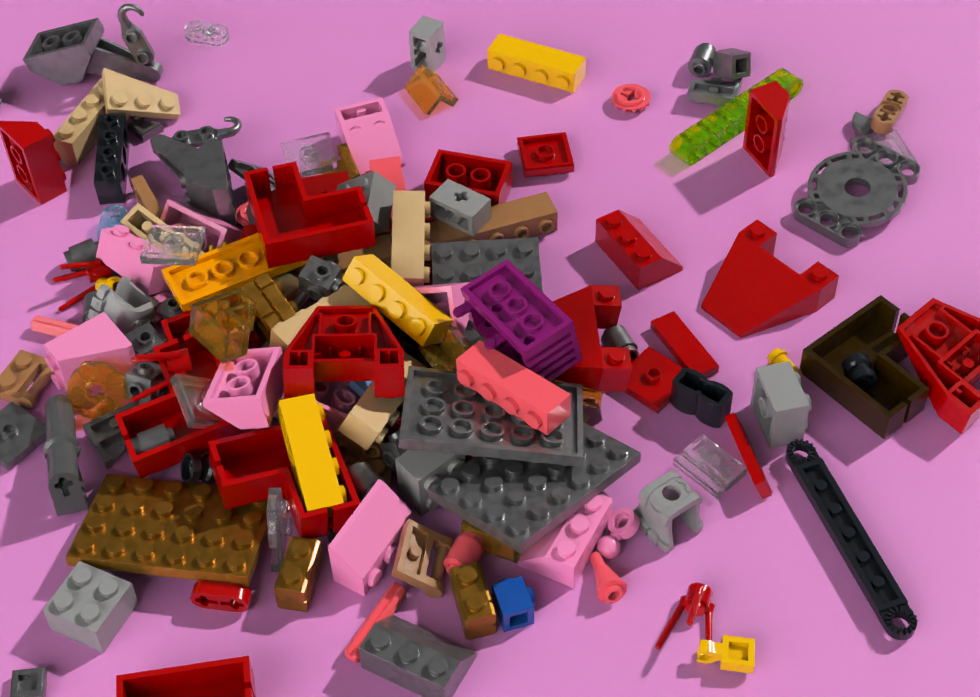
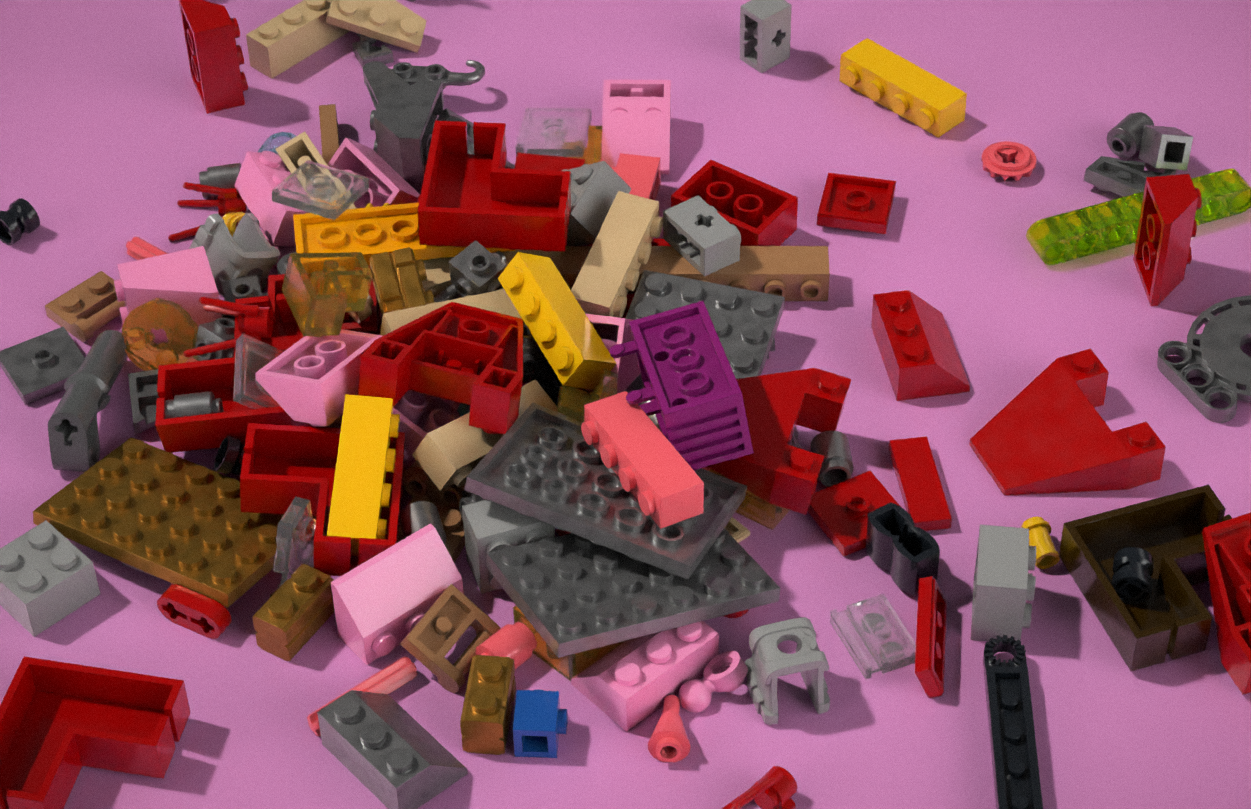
camera: 20 degrees right, 5 degrees down
black brick [94,113,130,205] -> none
clear yellow panel [405,65,459,115] -> none

